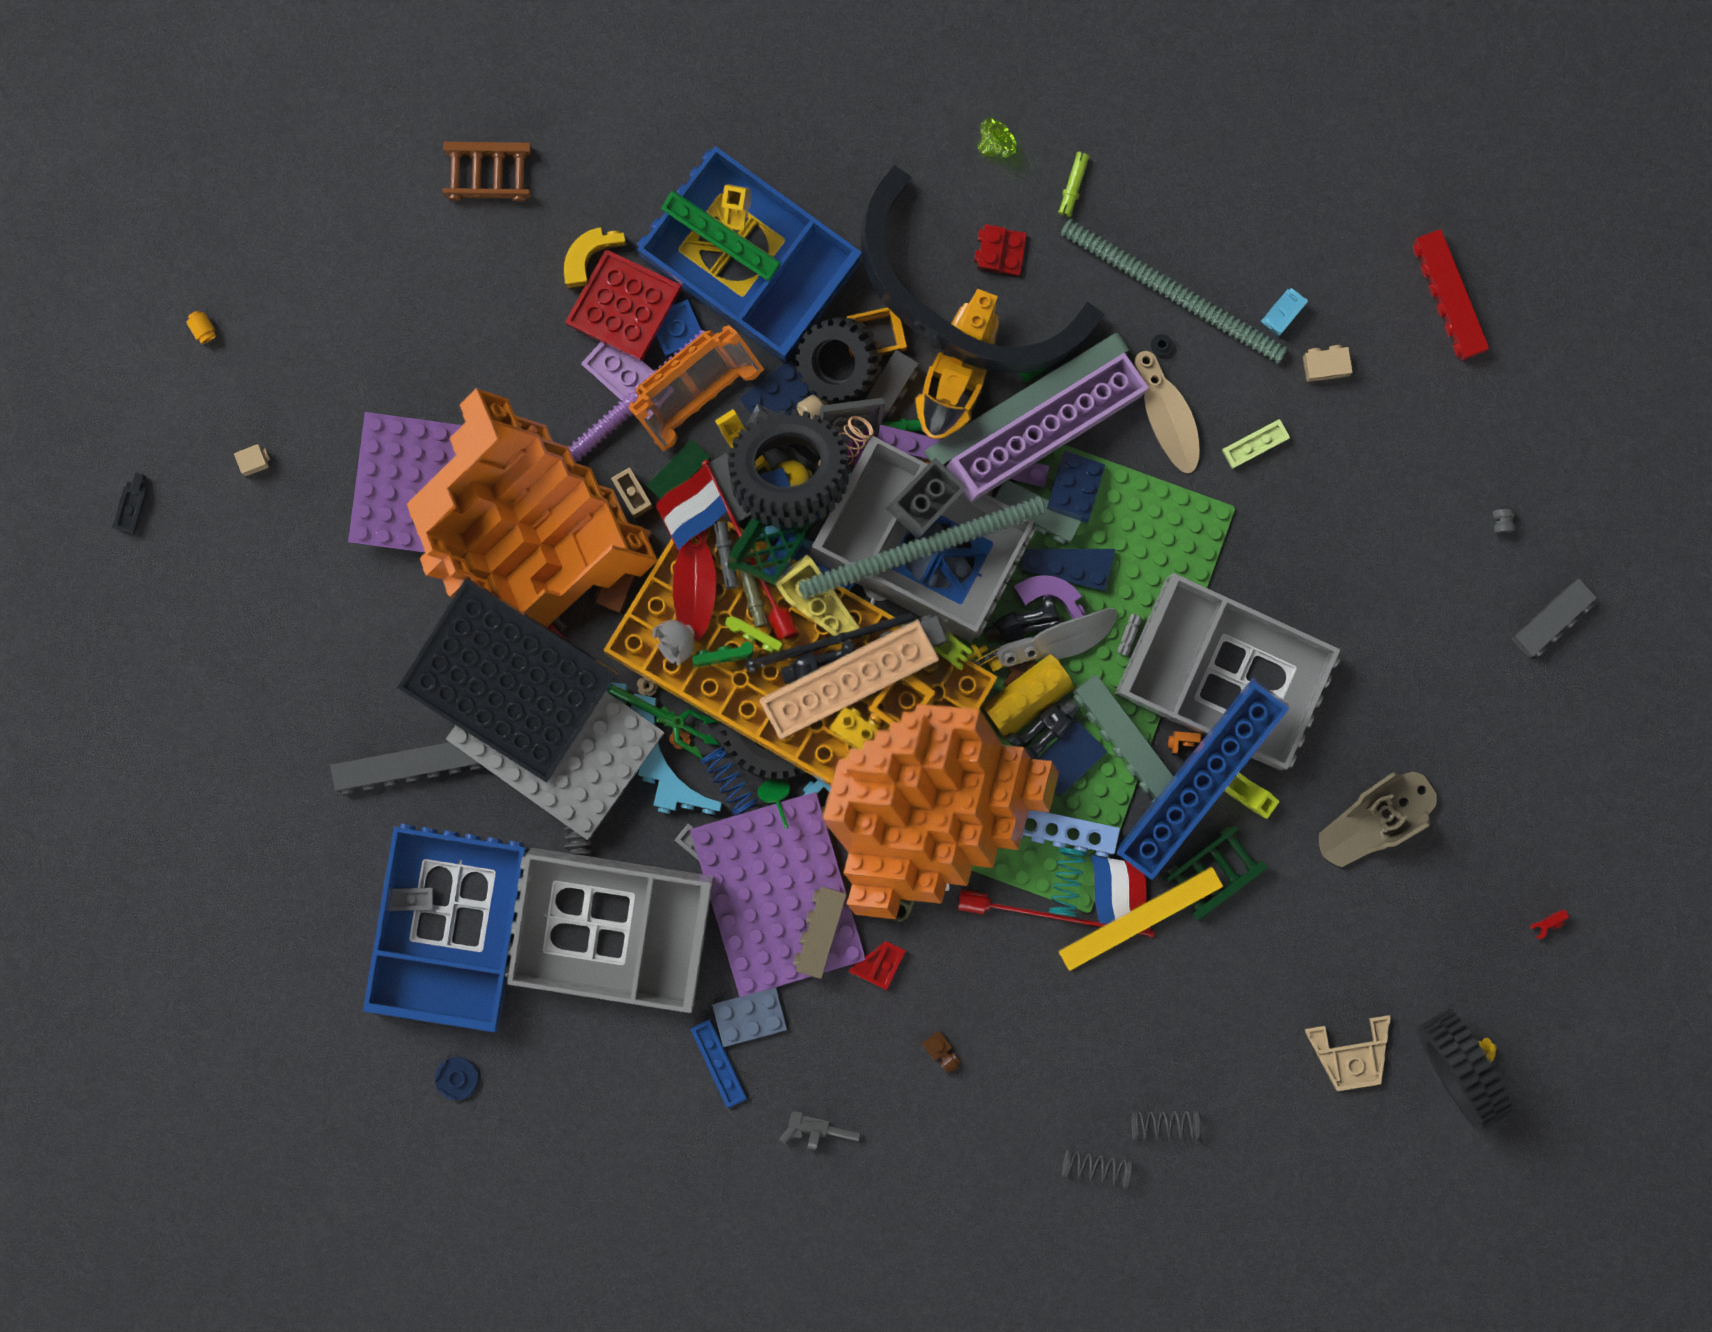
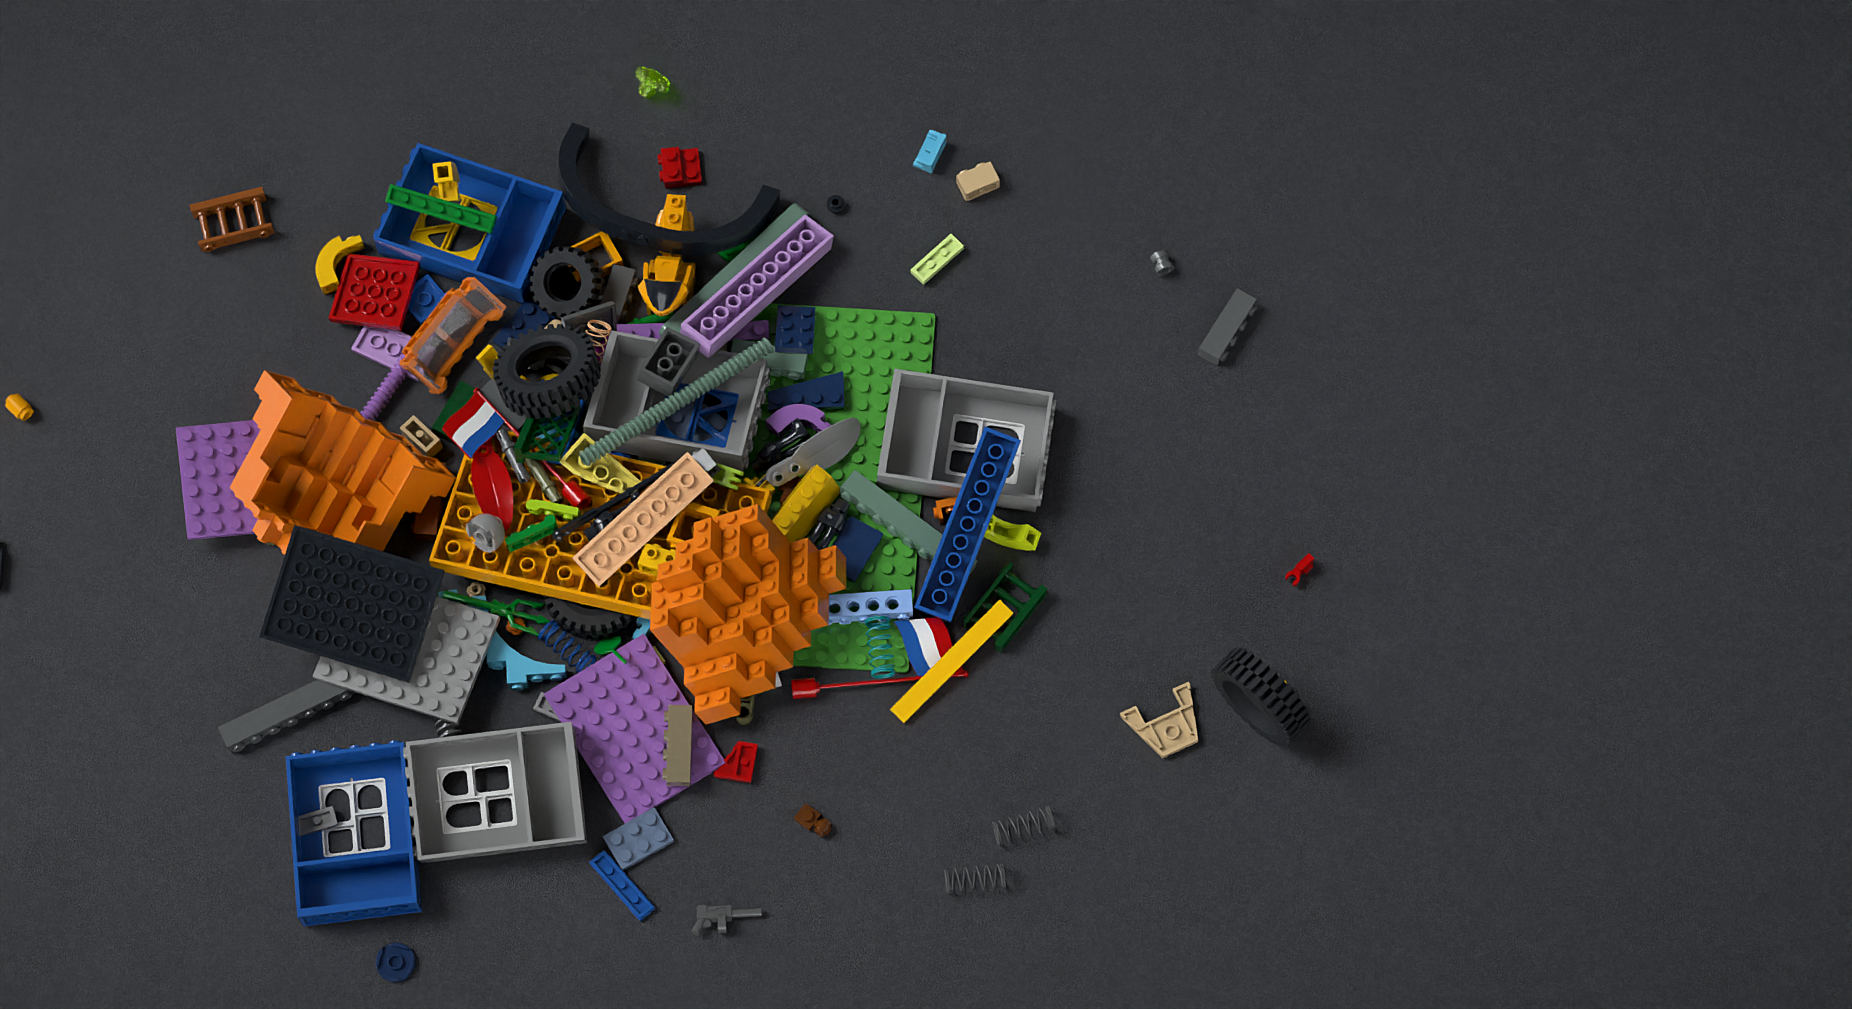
camera: 10 degrees left, 15 degrees down
tan brick [234,444,270,476] -> none
lime pin [1058,152,1090,217] -> none
sand green piece [1061,219,1287,364] -> none
light grey axle [1117,614,1142,656] -> none
tan plant [1134,351,1200,473] -> none
dark tan piece [1319,771,1437,867] -> none
red brick [1412,229,1489,361] -> none

